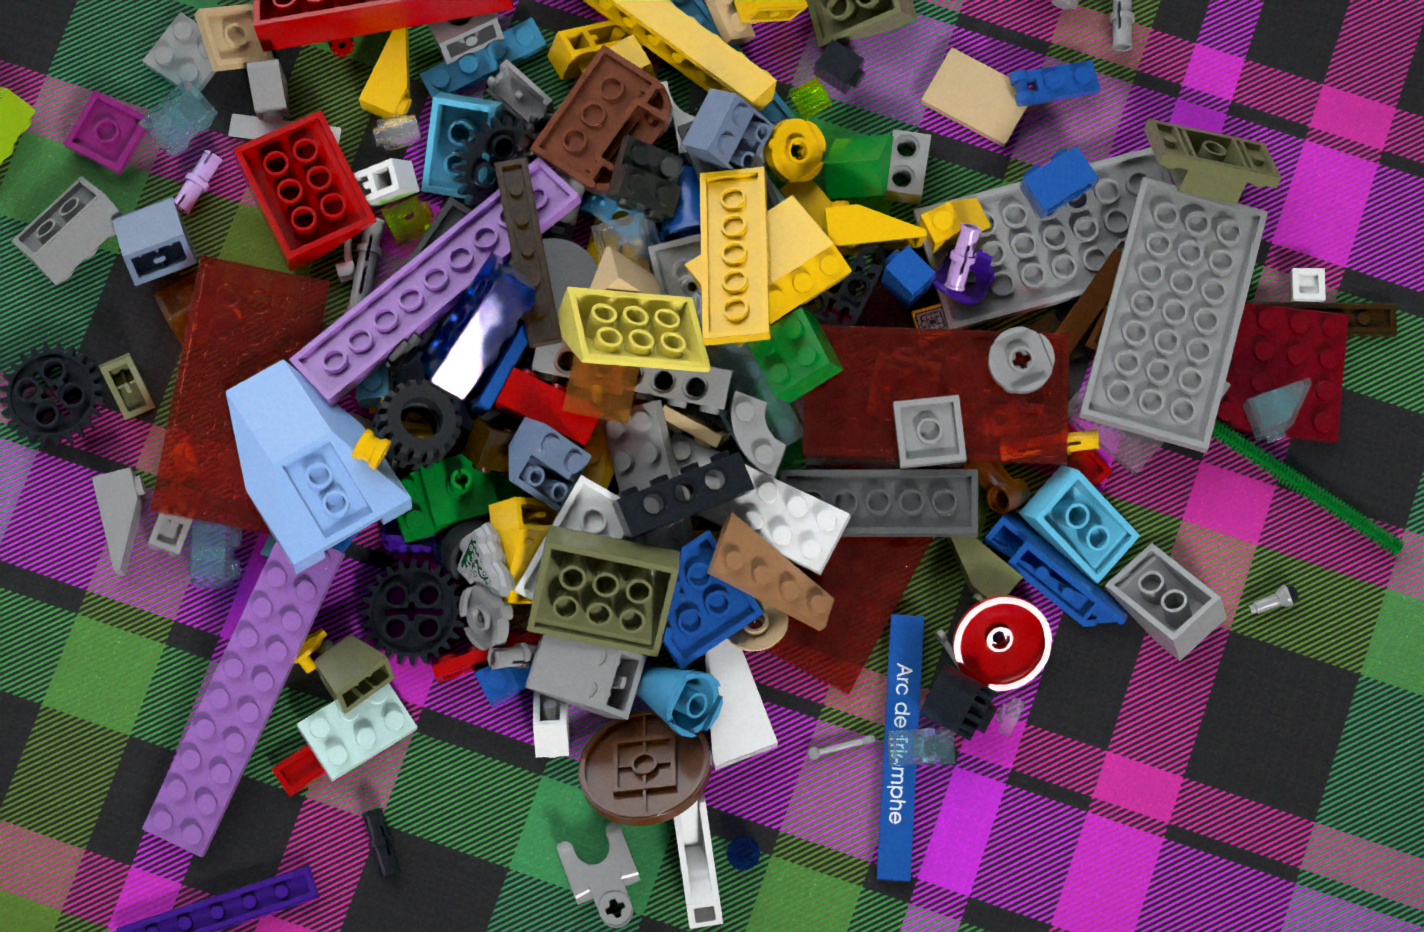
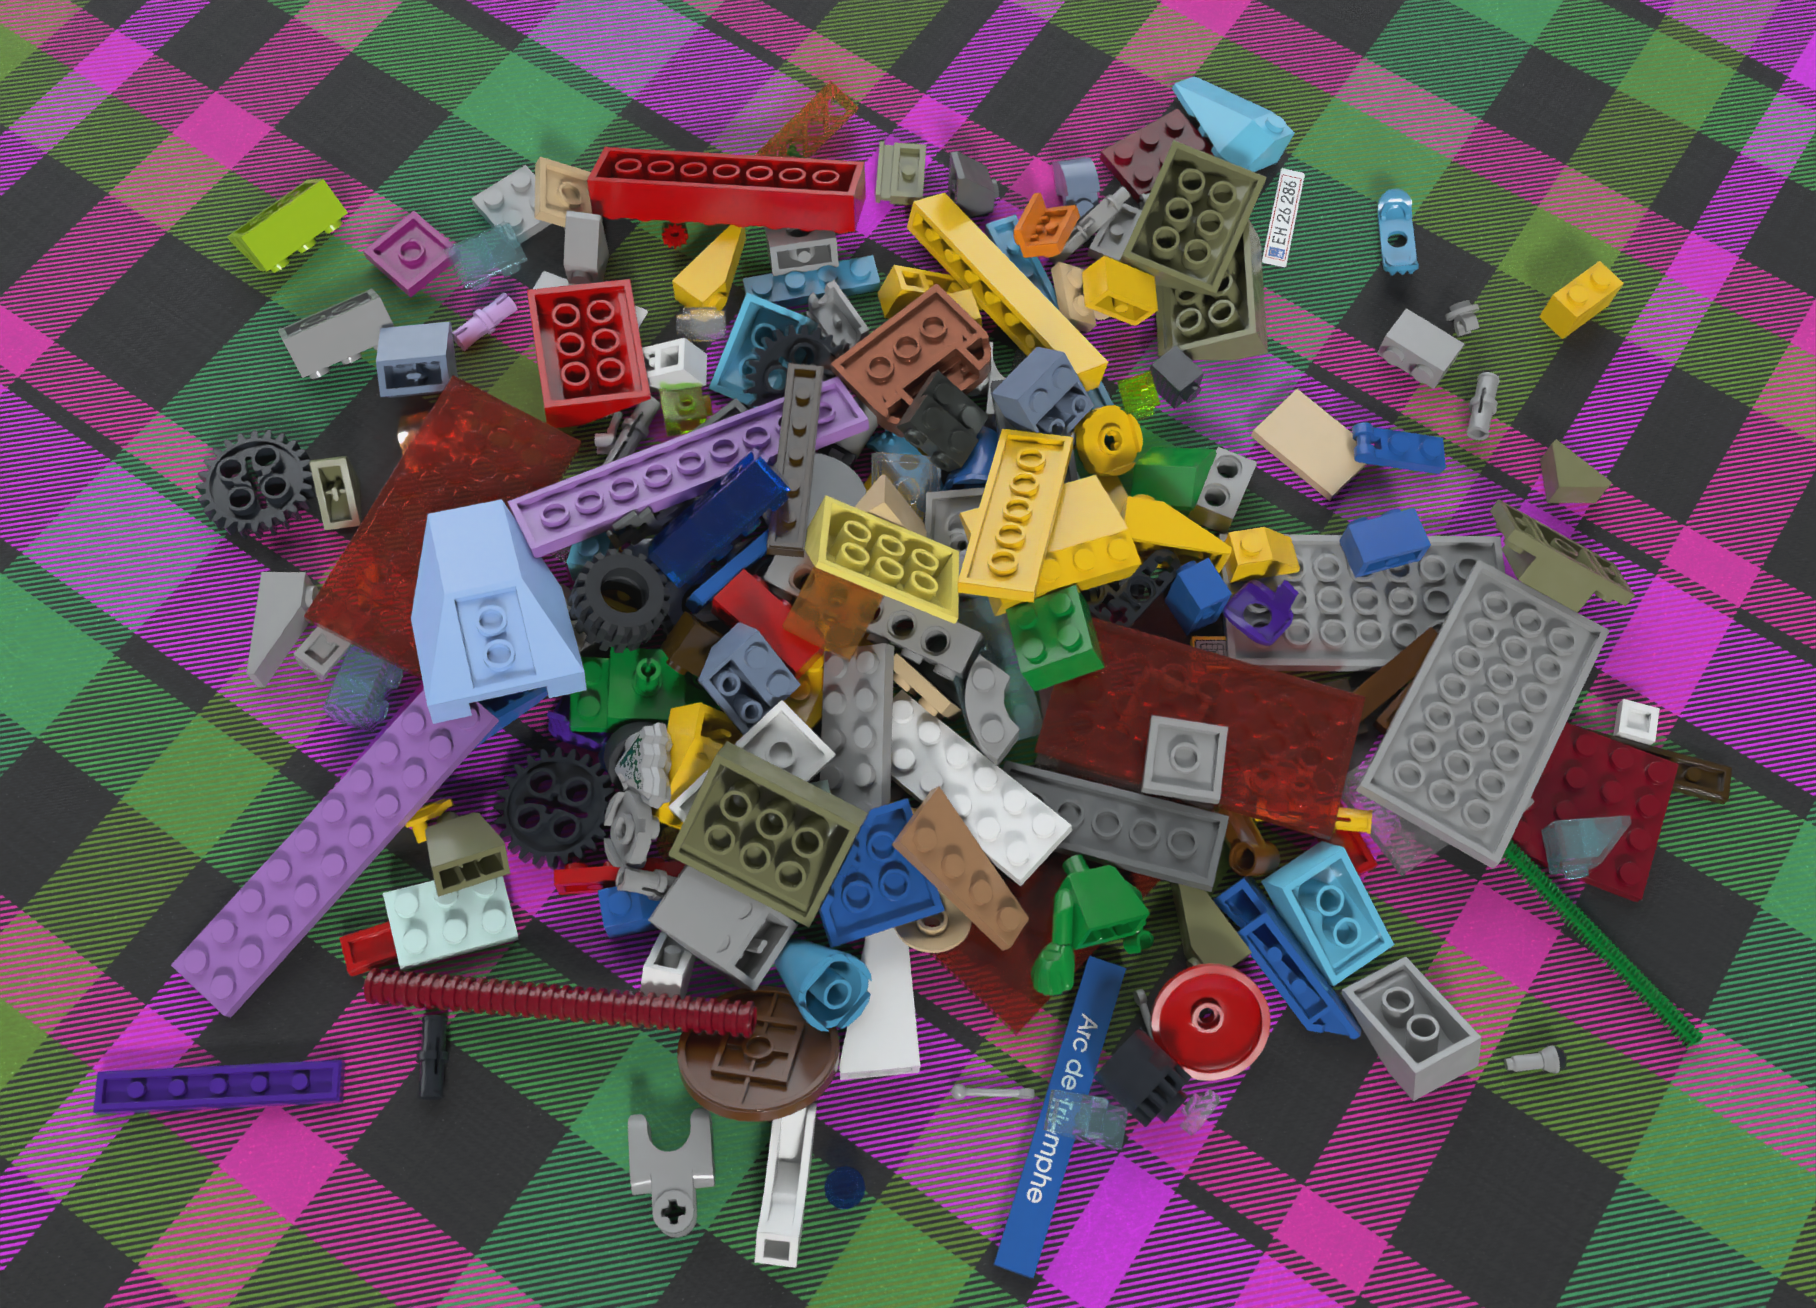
camera: 10 degrees right, 10 degrees down
yellow wheel [351,428,391,471] -> none
black brick [612,450,755,541] -> none
lavender pin [944,223,981,291] -> none
light grey plate [988,327,1055,394] -> none
none -> dark red piece [364,968,757,1038]
none -> green torso [1031,855,1154,996]
none -> olive slope [1540,439,1612,503]

